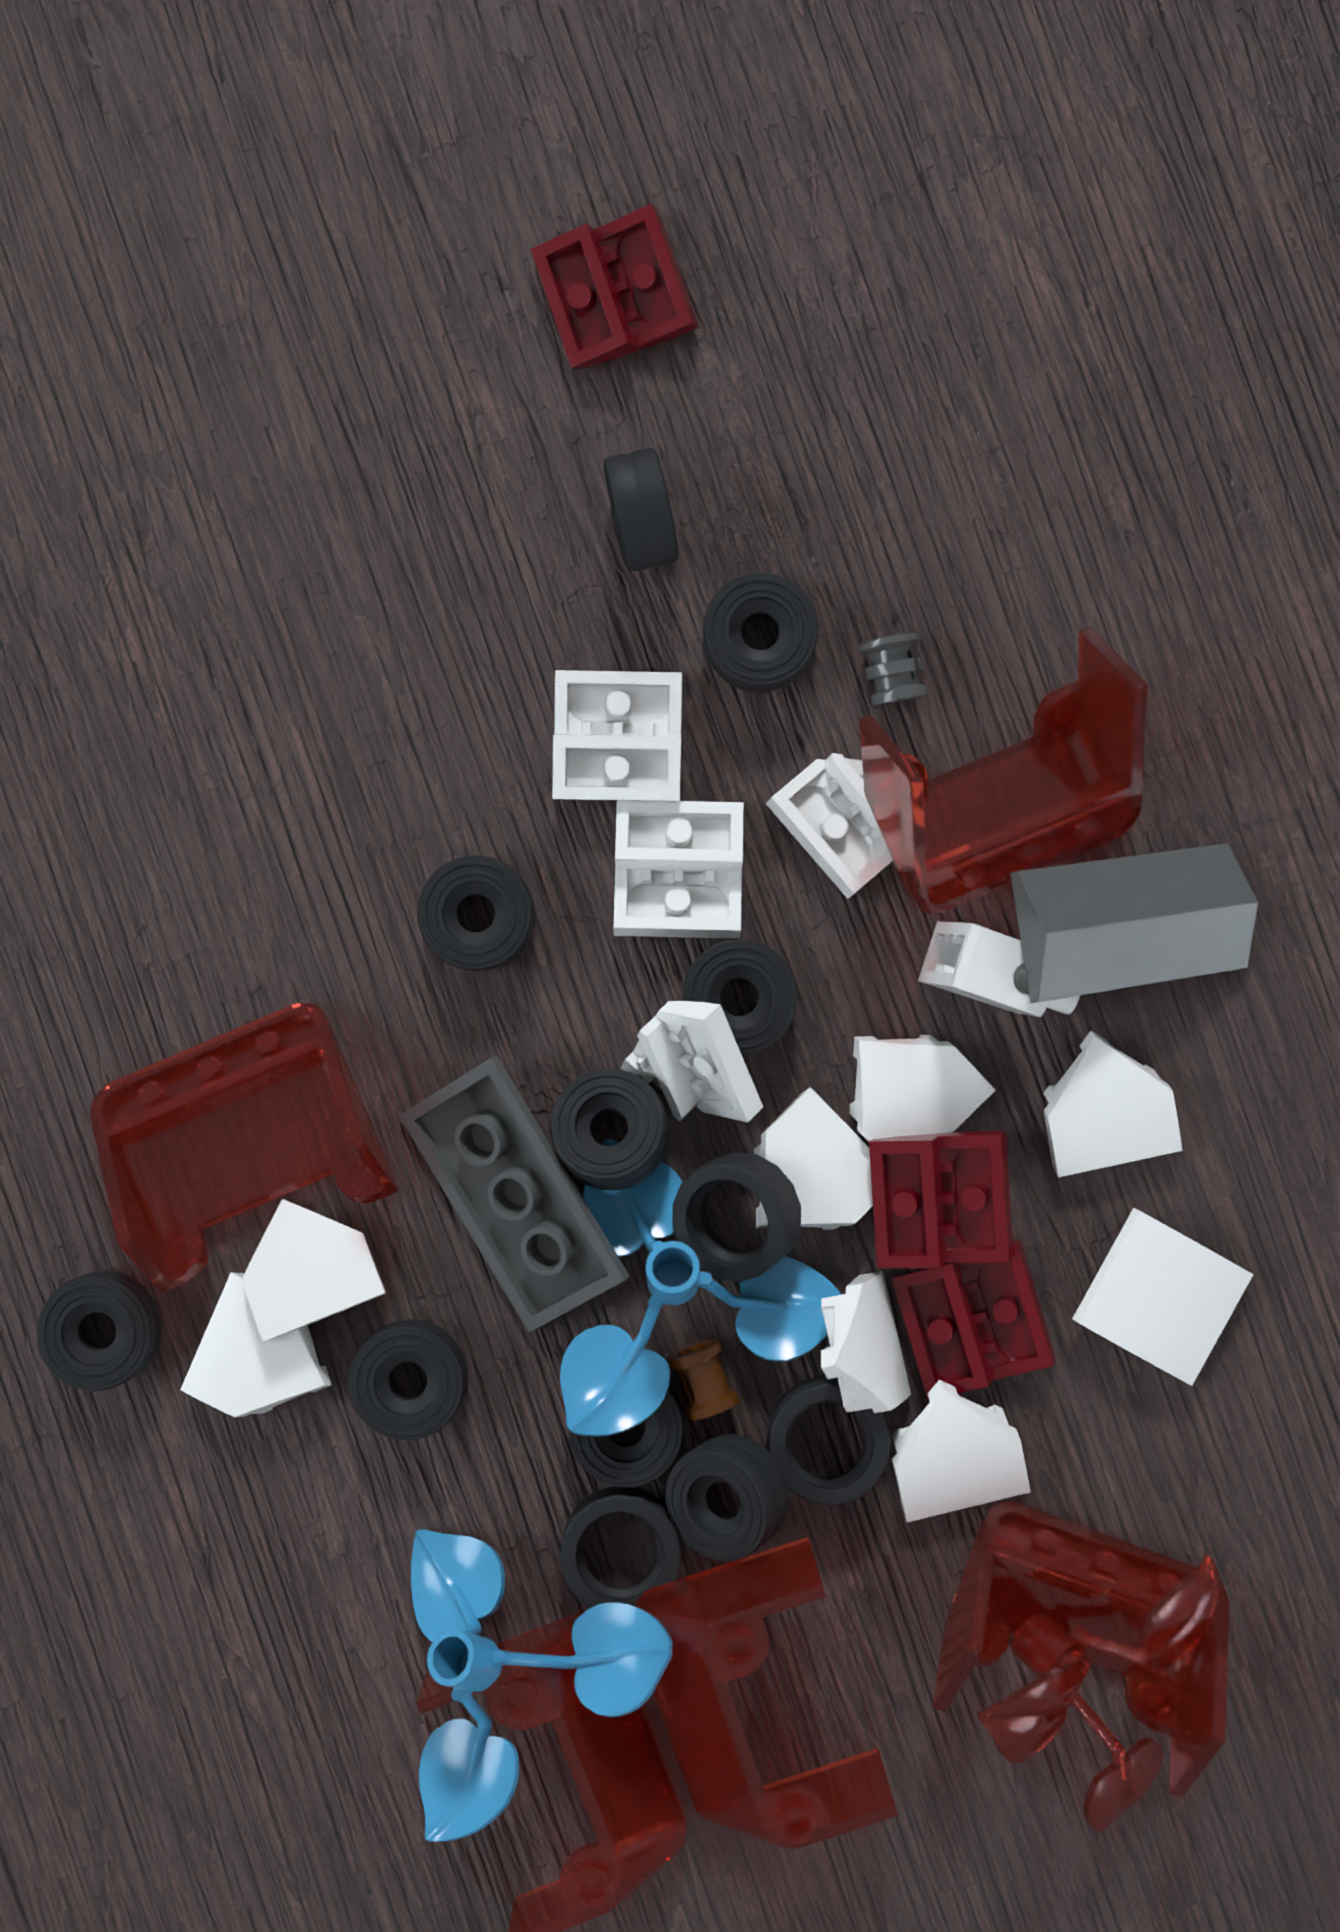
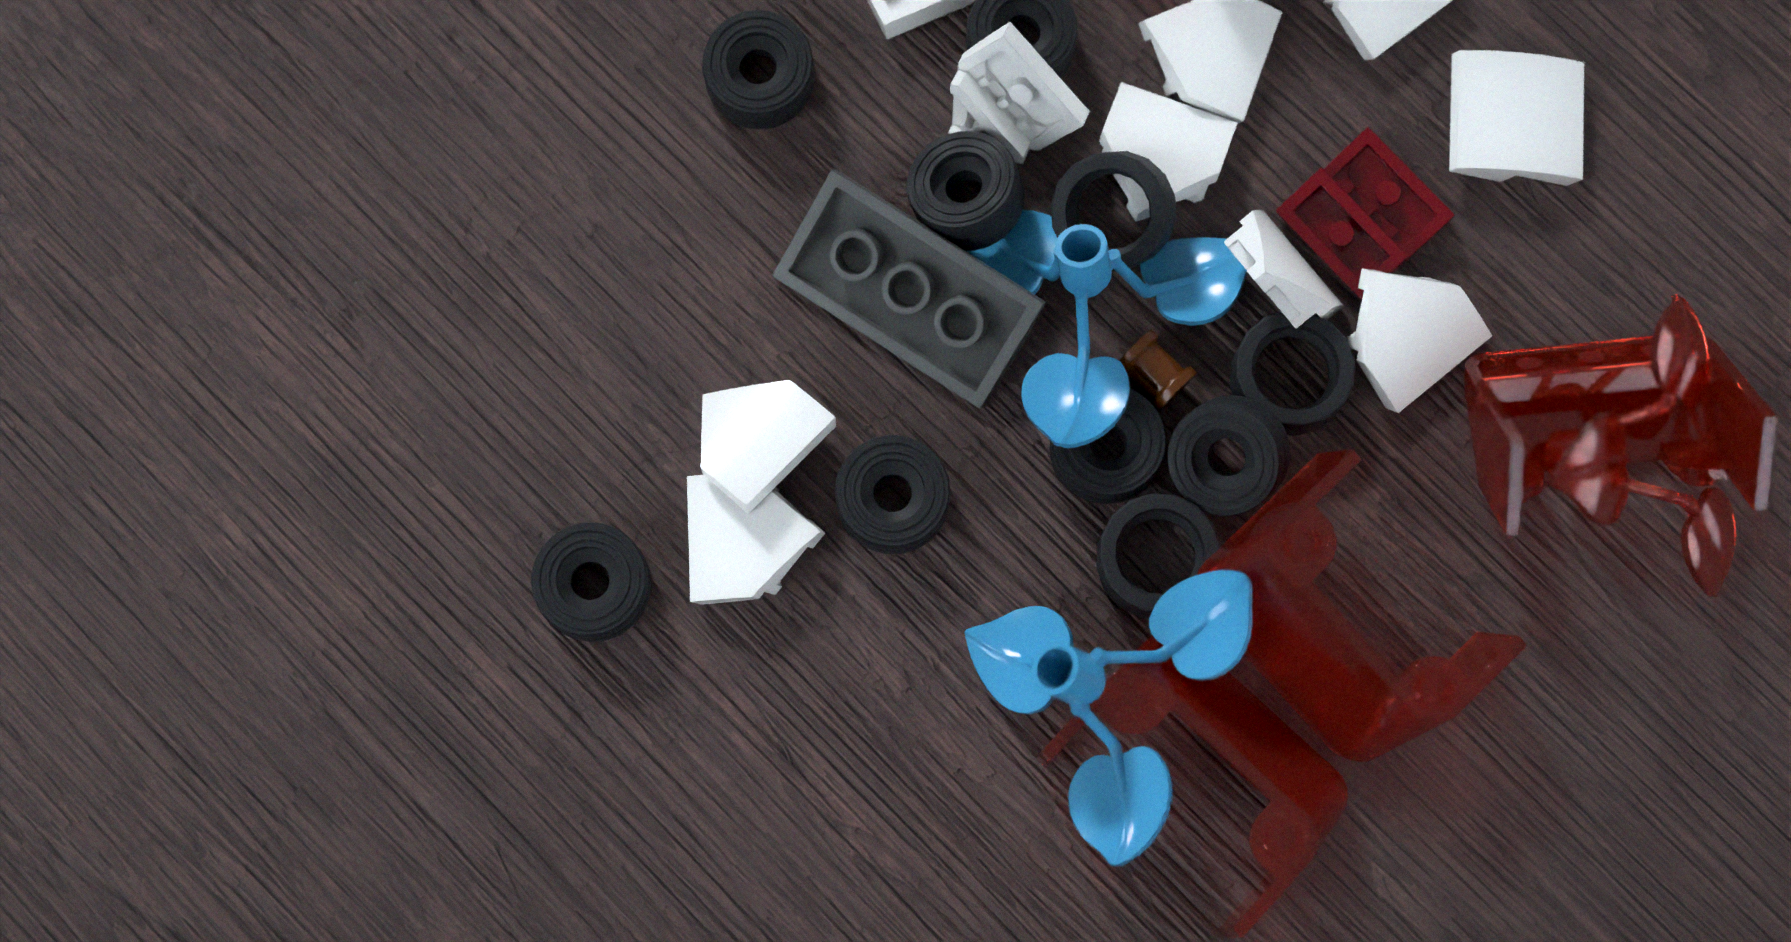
camera: 20 degrees left, 10 degrees down
clear red windscreen [90,1003,398,1293] -> none
dark red slope [869,1131,1014,1269] -> none

